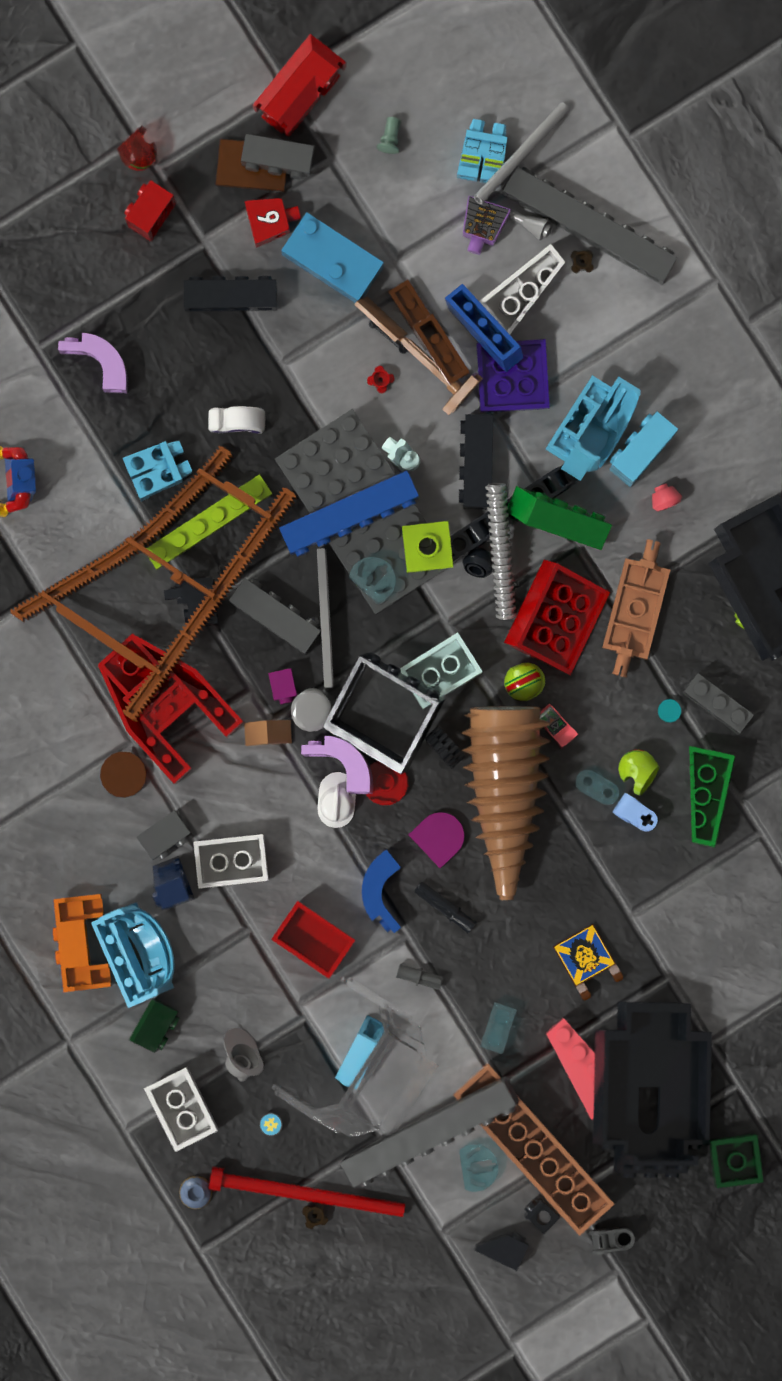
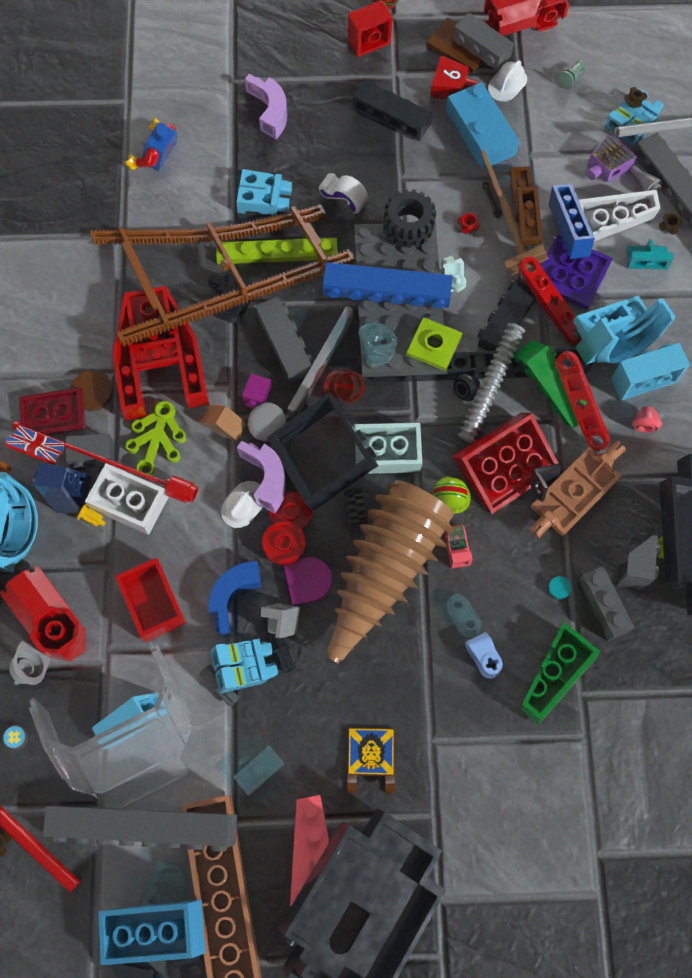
camera: 25 degrees right, 15 degrees down
lime helmet [618,749,660,796] -> none
none -> red brick [0,566,86,662]
none -> flag [5,421,198,503]
none -> dark red tile [19,387,86,435]
none -> yellow piece [77,504,105,527]
none -> dark azure brick [98,900,206,965]
none -> lime plant [125,401,186,478]
none -> medium azure hips [210,639,278,694]
none -> light grey panel [260,604,300,638]
none -> red tile [262,521,306,565]
none -> clear red helmet [324,369,365,404]
none -> black tyre [383,189,436,248]
none -> white piece [488,60,527,102]
none -> red piece [518,256,582,347]
none -> black bracket [529,463,562,502]
none -> red piece [555,351,610,451]
none -> dark grey slope [616,535,660,590]
none -> dark brown plate [624,87,648,108]
none -> teal panel [626,239,673,270]

